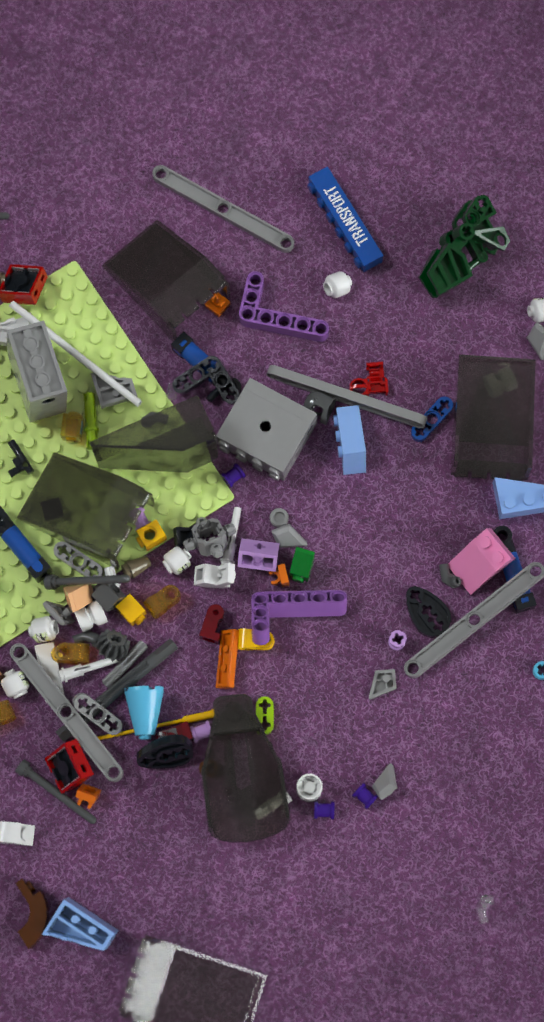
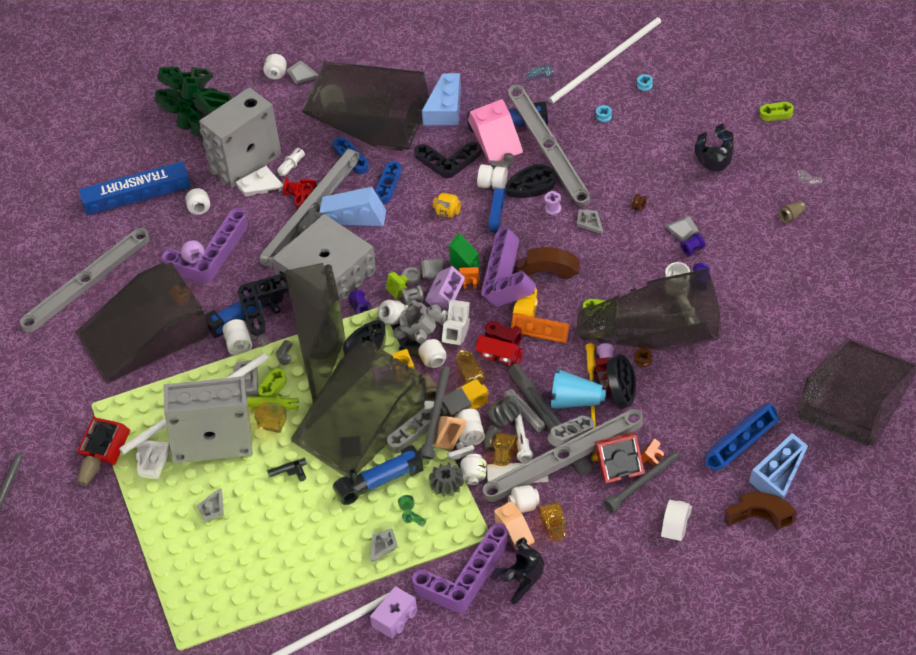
camera: 75 degrees left, 25 degrees down
none -> lavender piece [181,240,204,263]
none -> light grey gear [199,87,282,188]
none -> white wheel [222,319,252,355]
none -> white wing [236,166,283,196]
none -> lime beam [258,368,287,397]
none -> white axle [277,148,305,176]
none -> black piece [343,320,386,367]
none -> blue beam [375,161,402,204]
none -> white head [378,300,406,325]
none -> lime tile [385,272,409,299]
none -> light grey bush [401,285,424,305]
none -> black beam [414,142,481,178]
none -> dark grey gear [429,462,464,497]
none -> yellow head [433,193,461,218]
none -> red piece [475,335,524,366]
none -> white wheel [477,164,508,190]
none -> blue beam [489,188,505,232]
none -> reddish brown arch [515,247,580,279]
none -> reddish brown bush [632,193,647,212]
none -> black piece [694,123,734,171]
none -> blue brick [705,402,779,471]
none -> dark tan cone [778,201,806,223]

